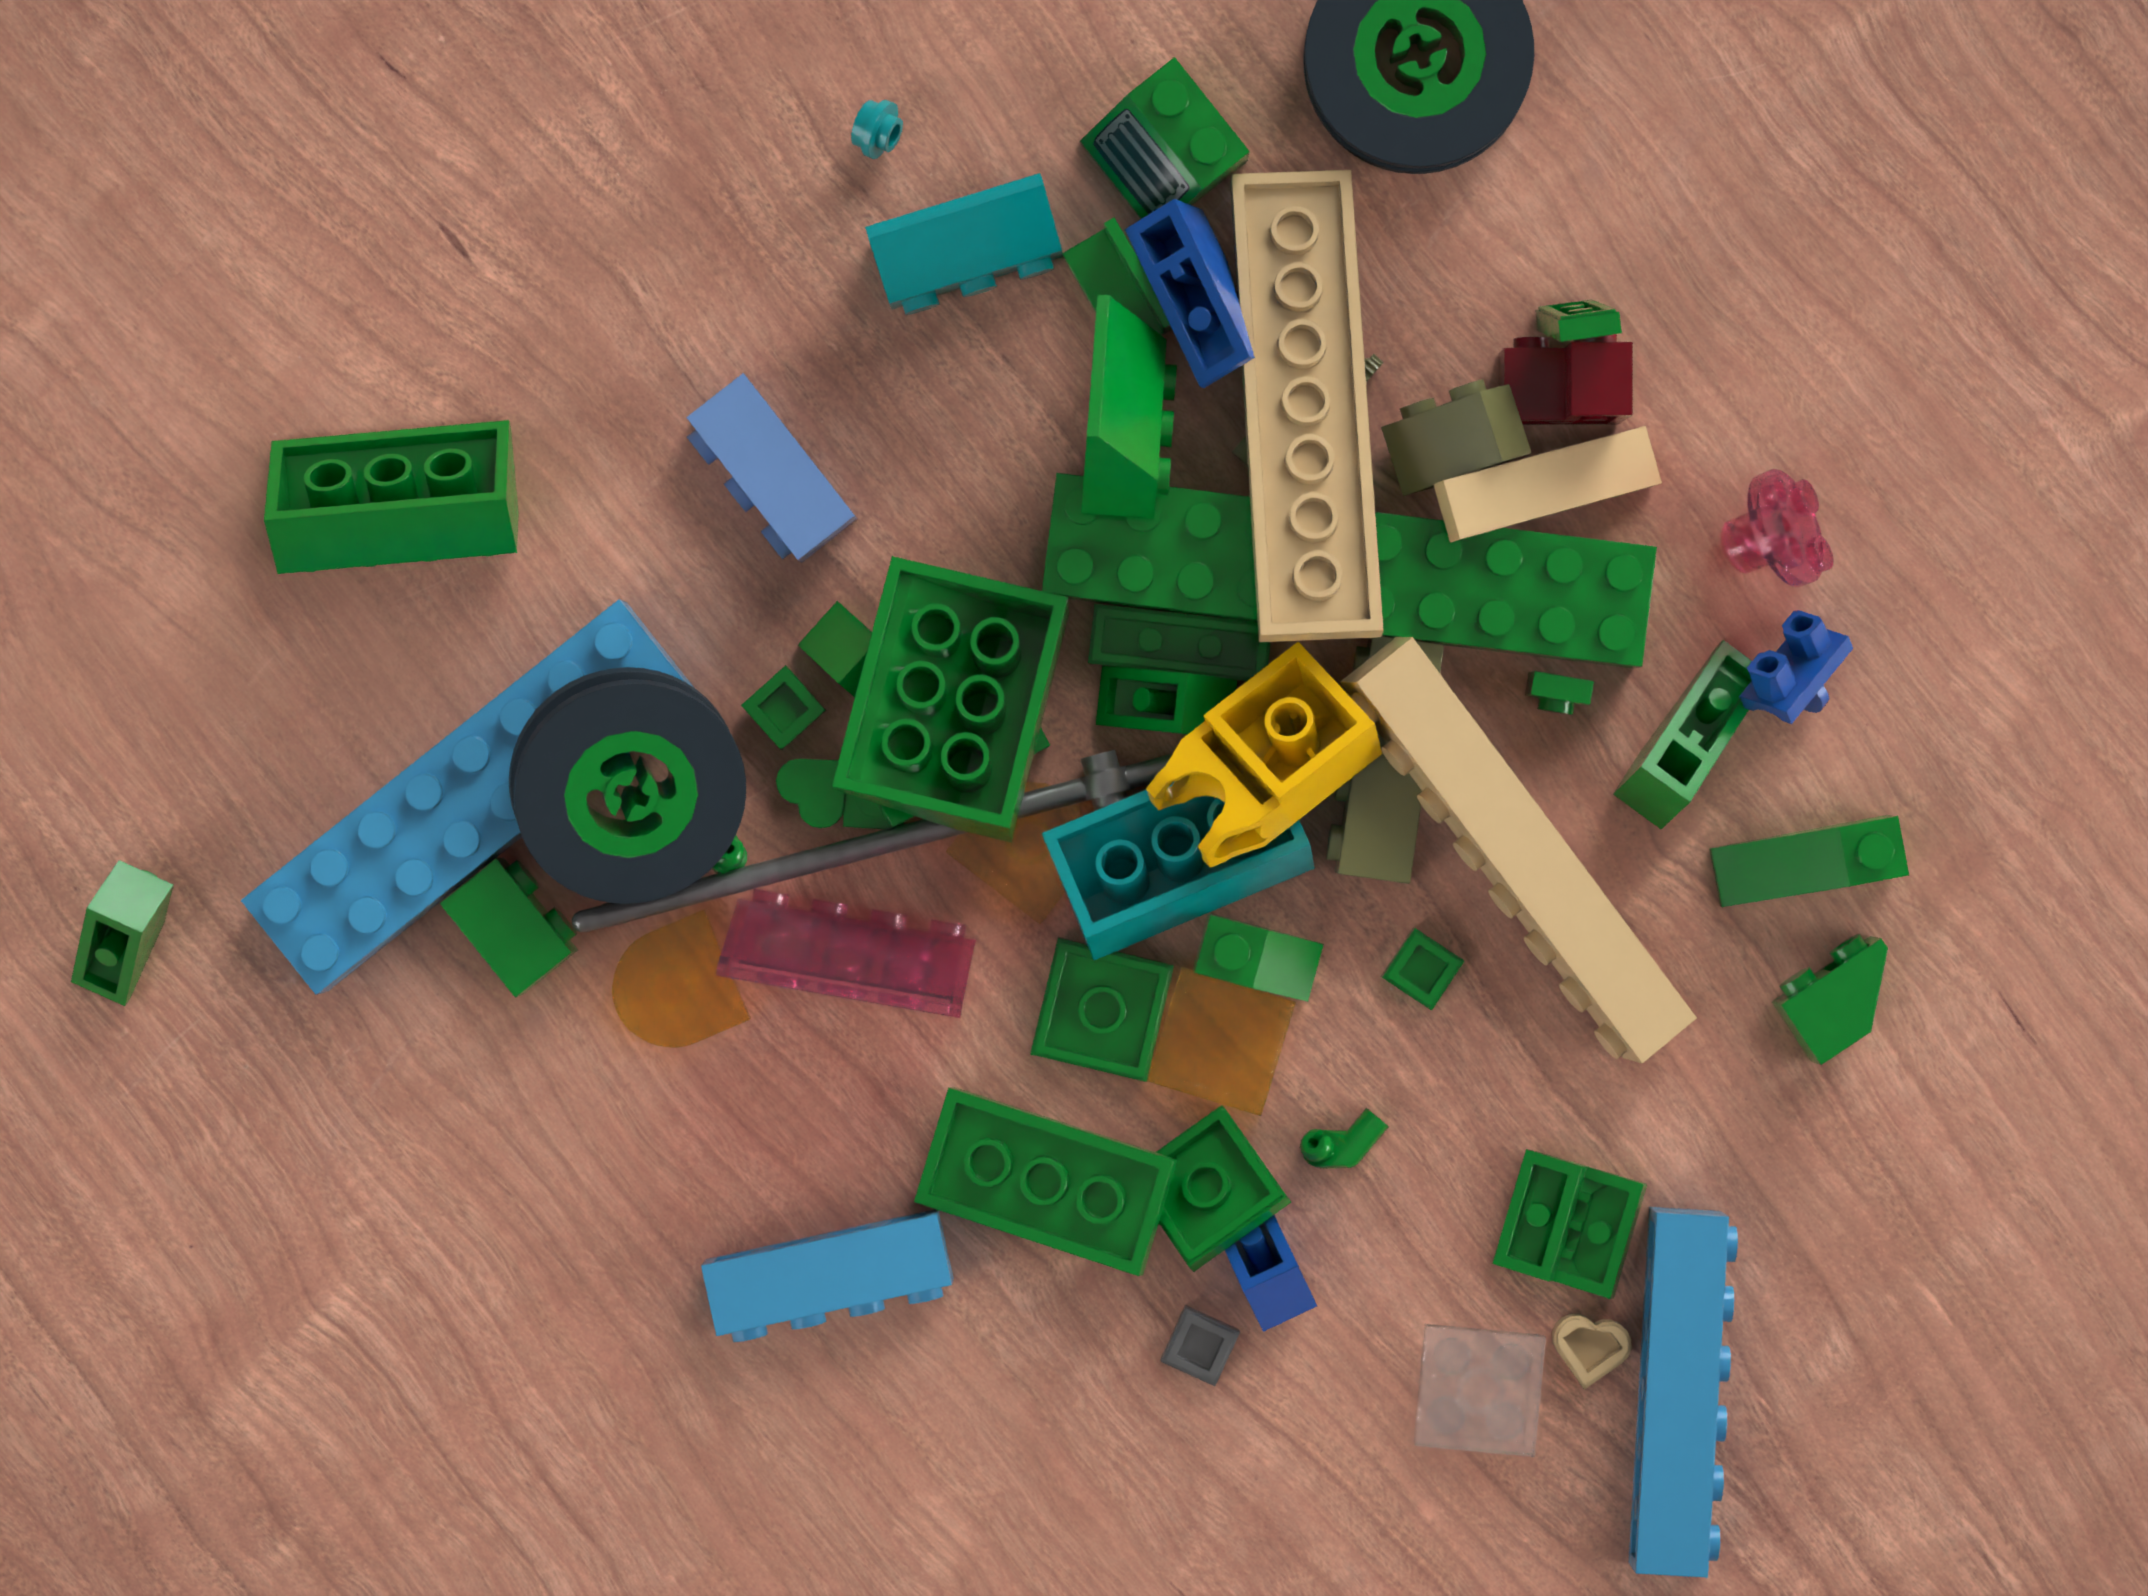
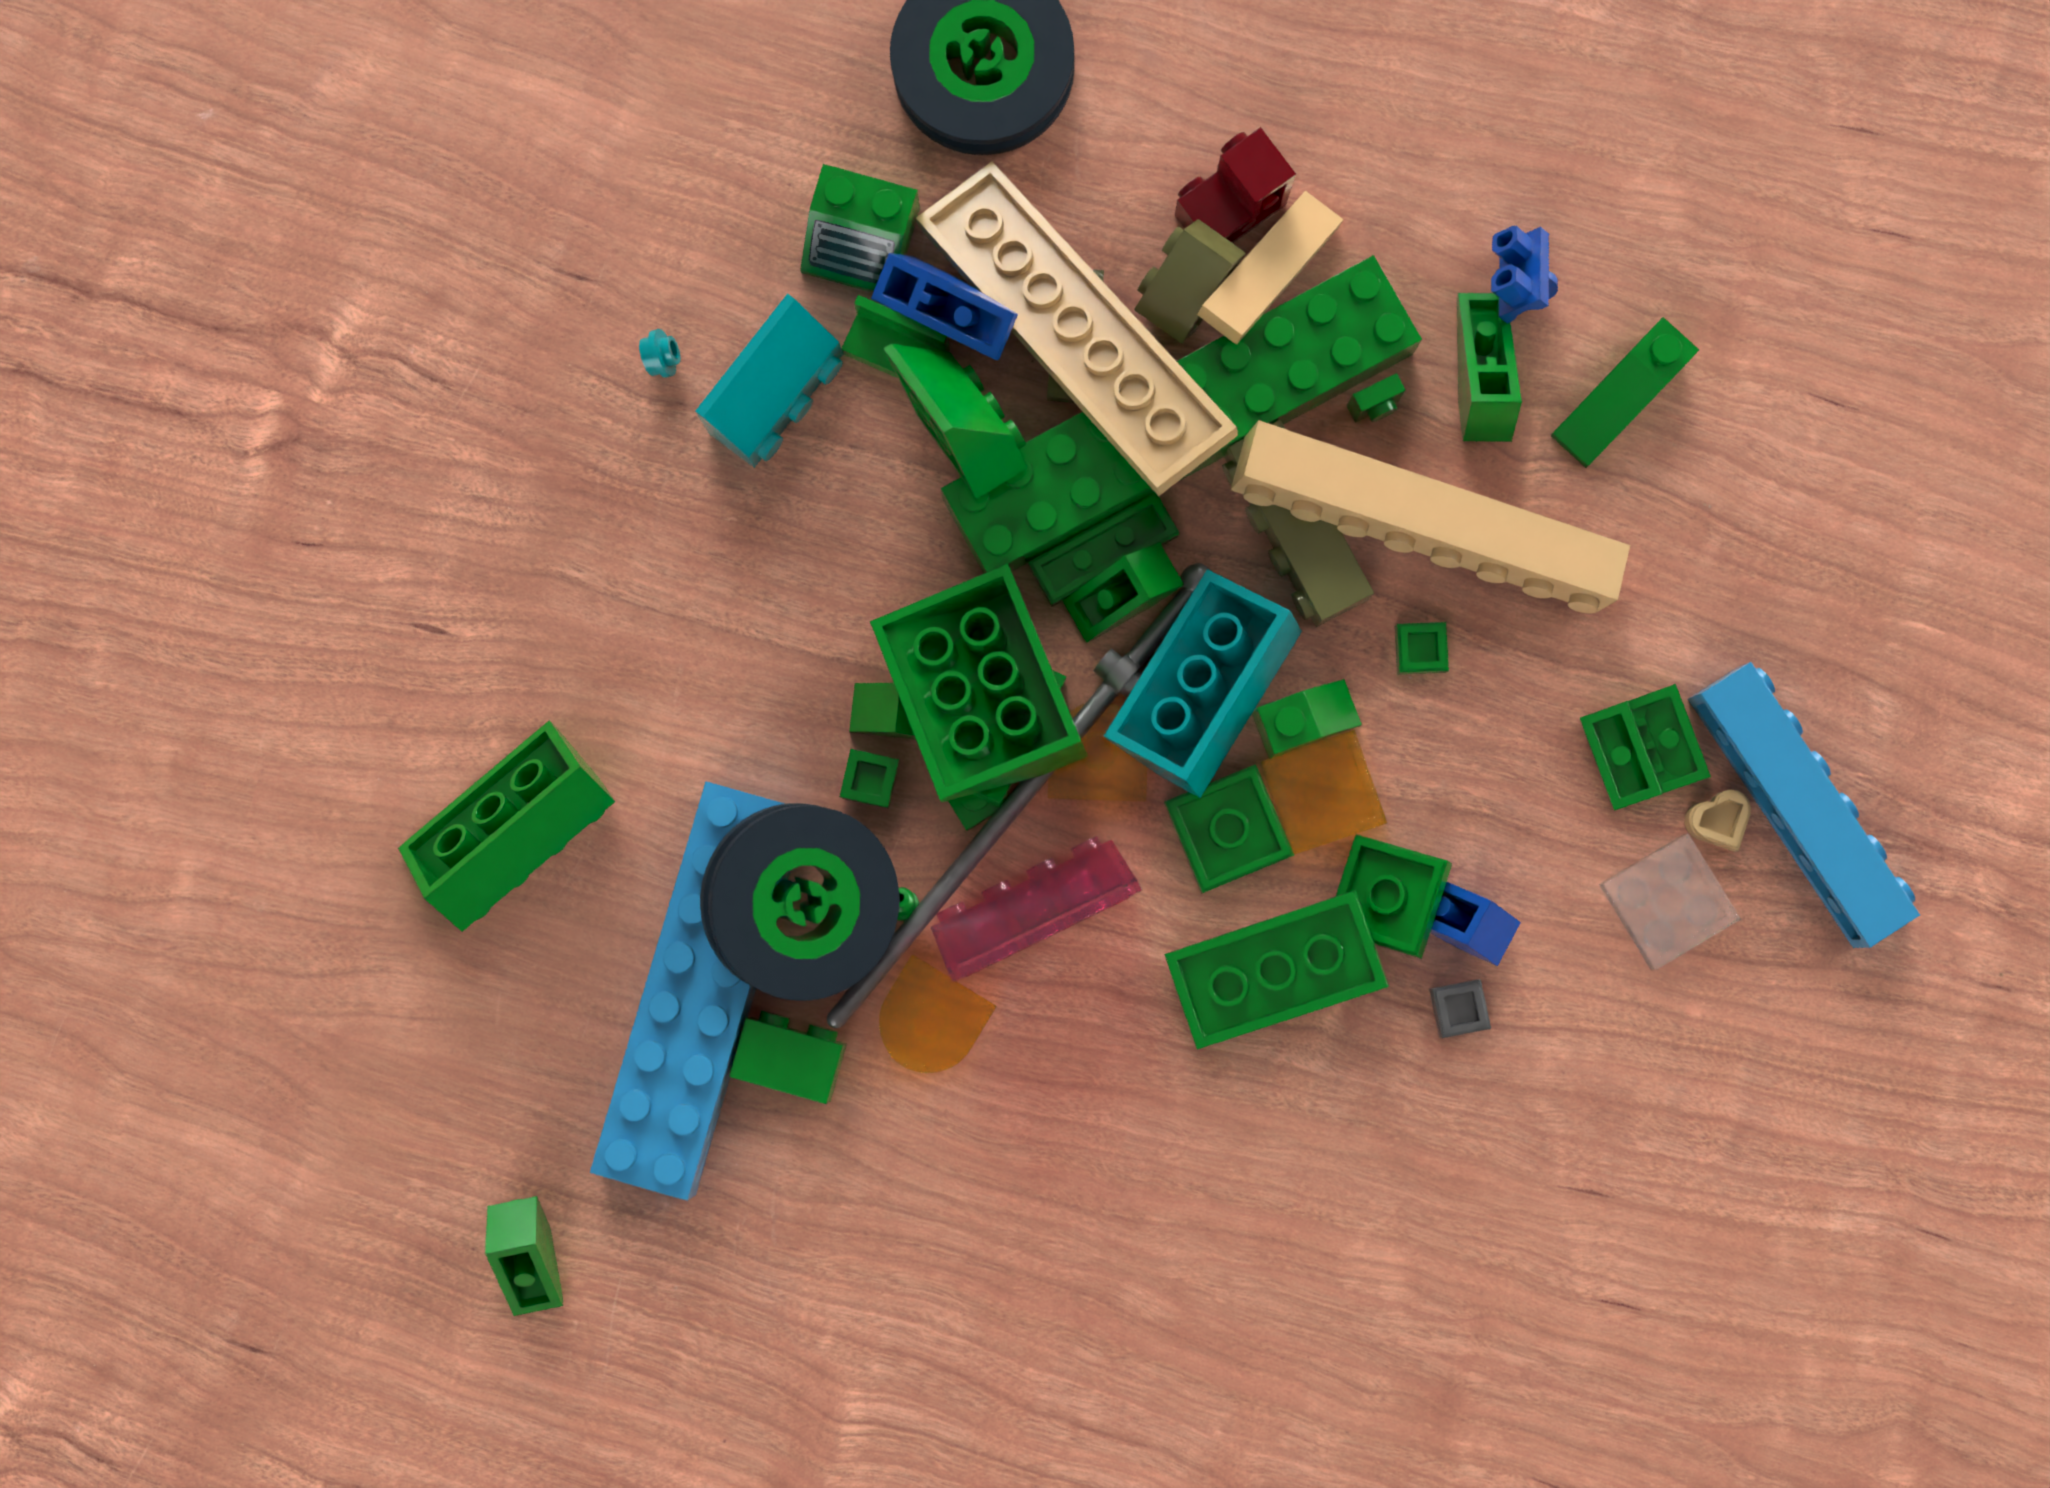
camera: 30 degrees left, 5 degrees down
medium blue brick [686,373,857,563] -> none
dark azure brick [701,1209,954,1342] -> none
green tile [776,759,845,828] -> none
yellow brick [1146,642,1382,868] -> none
green arm [1300,1108,1389,1169] -> none
green tile [1535,299,1622,342] -> none
clear pink plate [1721,469,1834,587] -> none
green slope [1772,934,1888,1065] -> none

